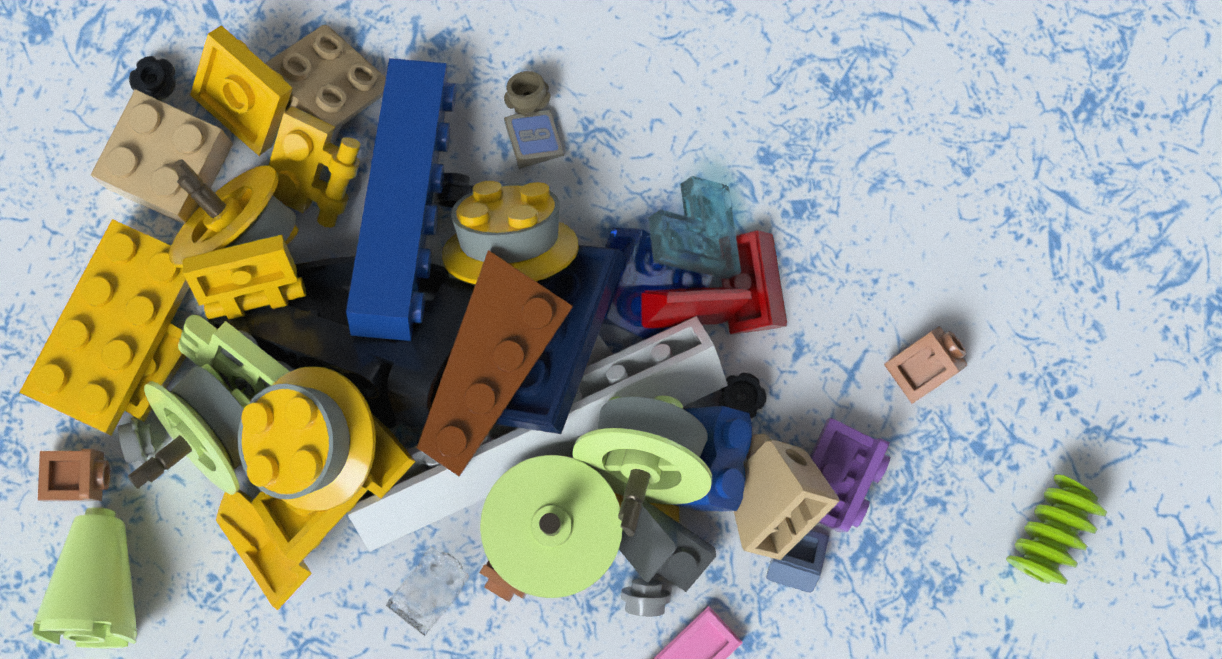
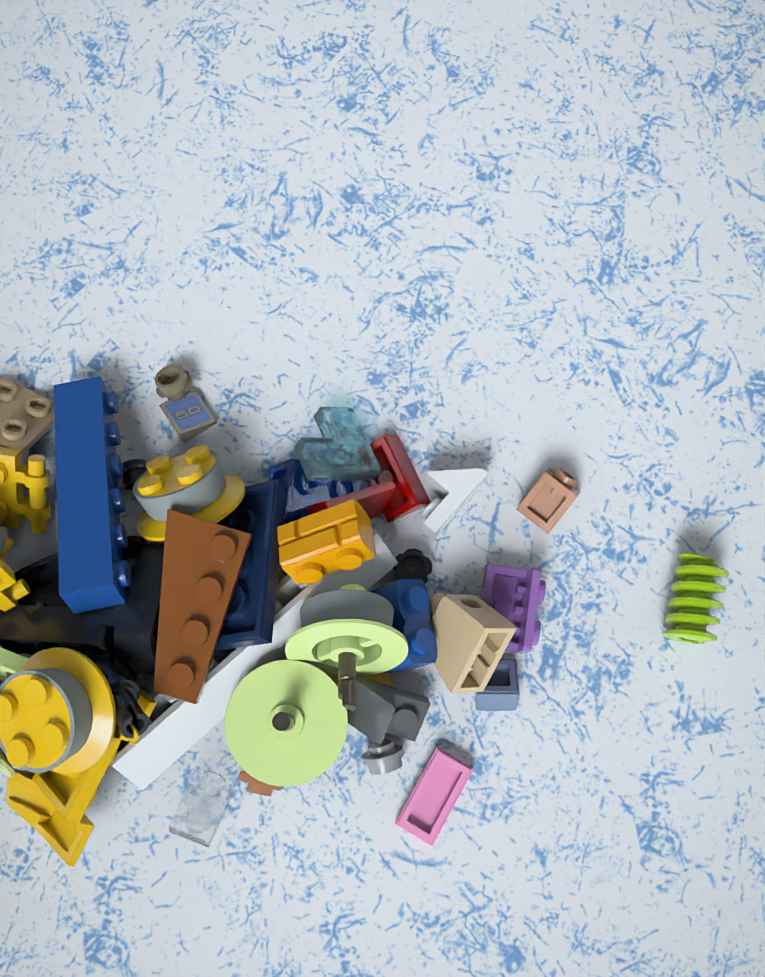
camera: 15 degrees left, 5 degrees down
none -> black arm [96,655,150,738]
none -> light orange brick [277,499,376,585]
none -> white slope [421,468,488,540]

